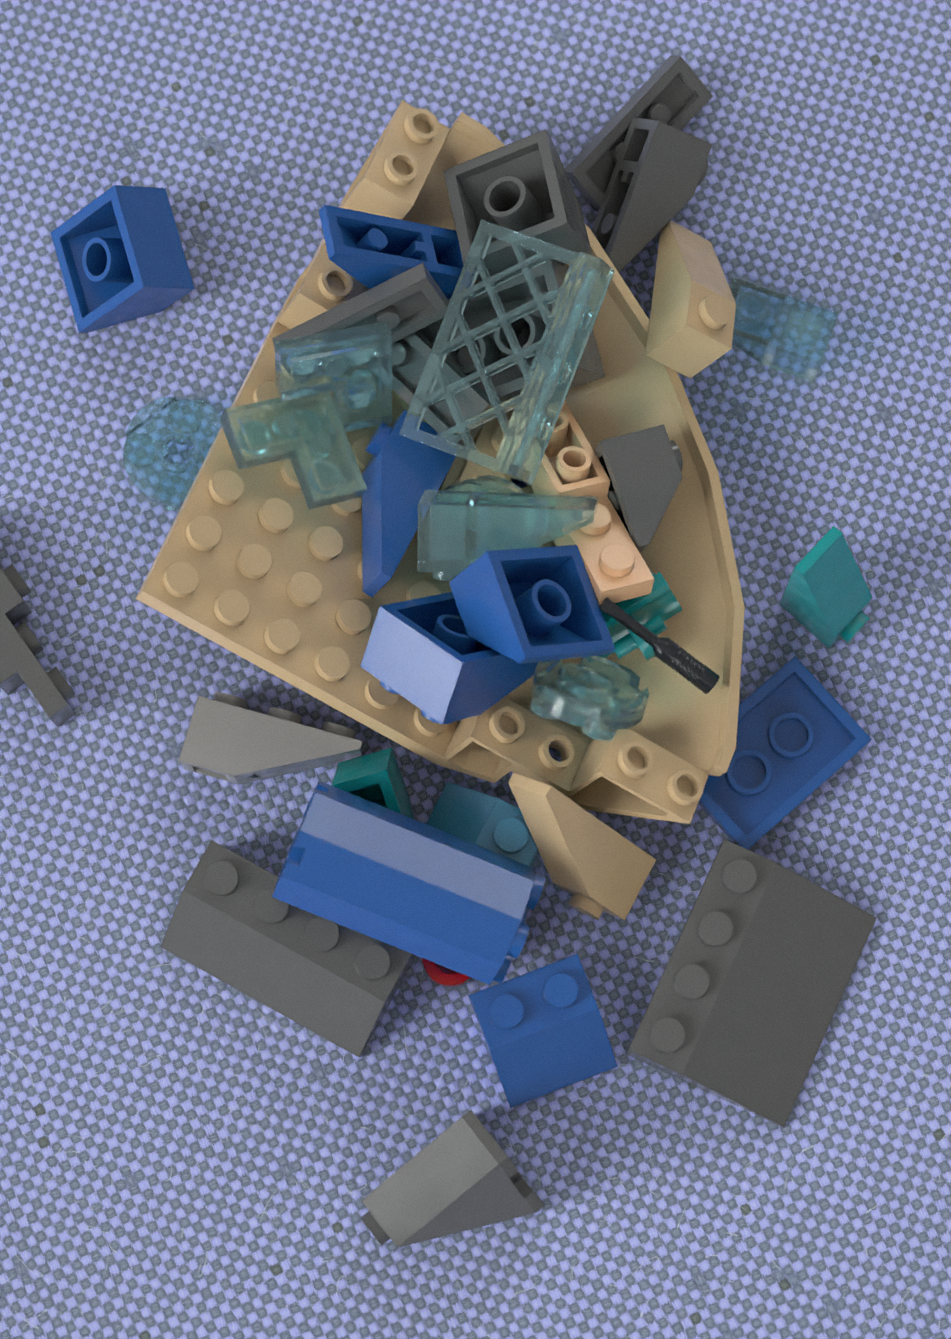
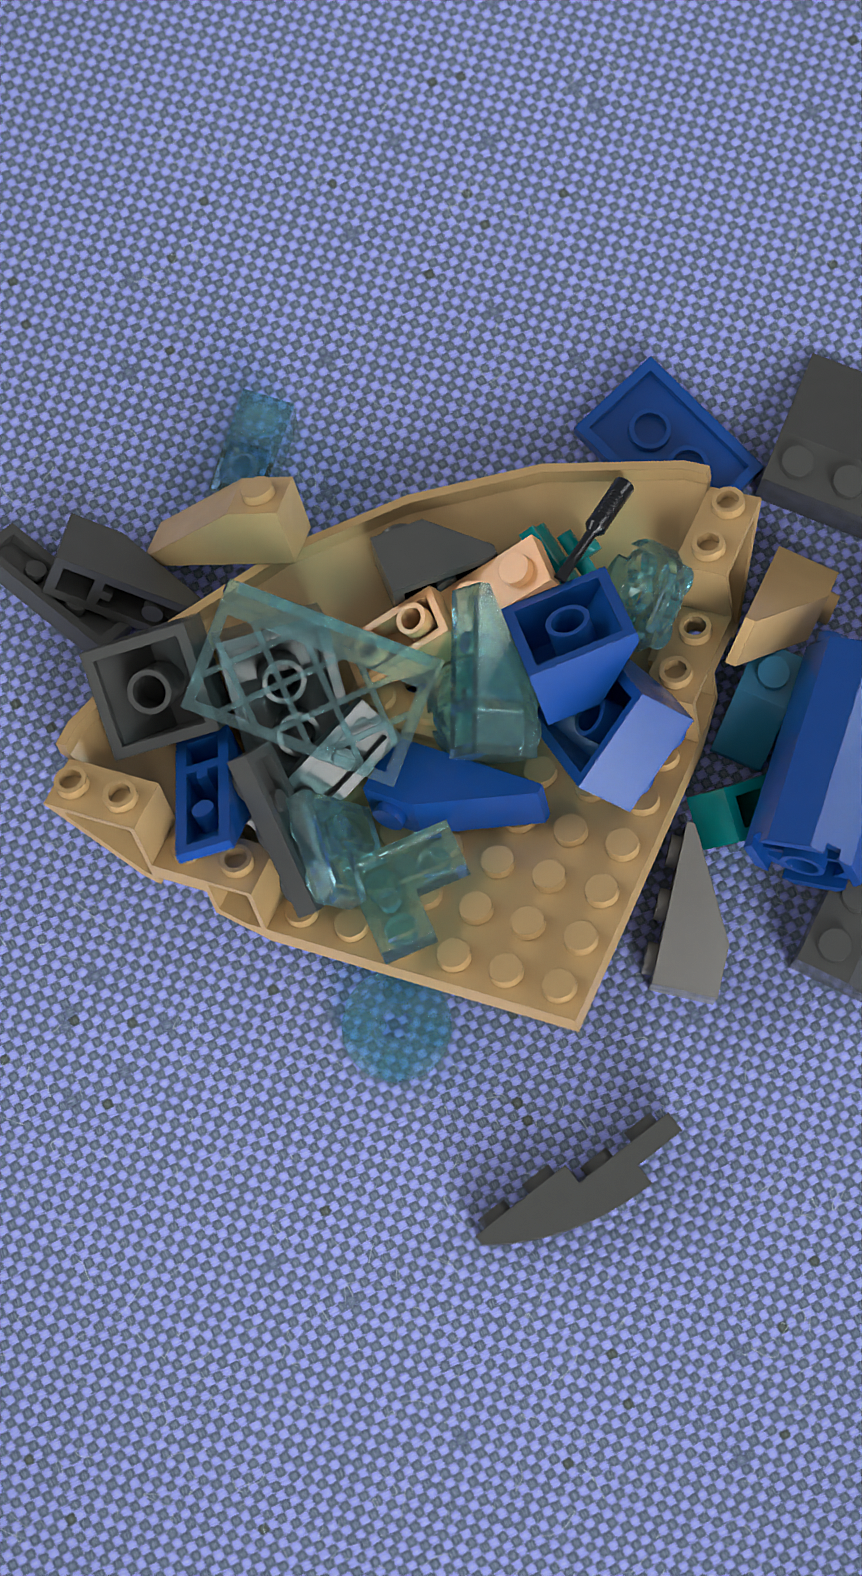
camera: 95 degrees left, 0 degrees up
blue slope [51,185,195,333] -> none
teal slope [779,526,872,648] -> none

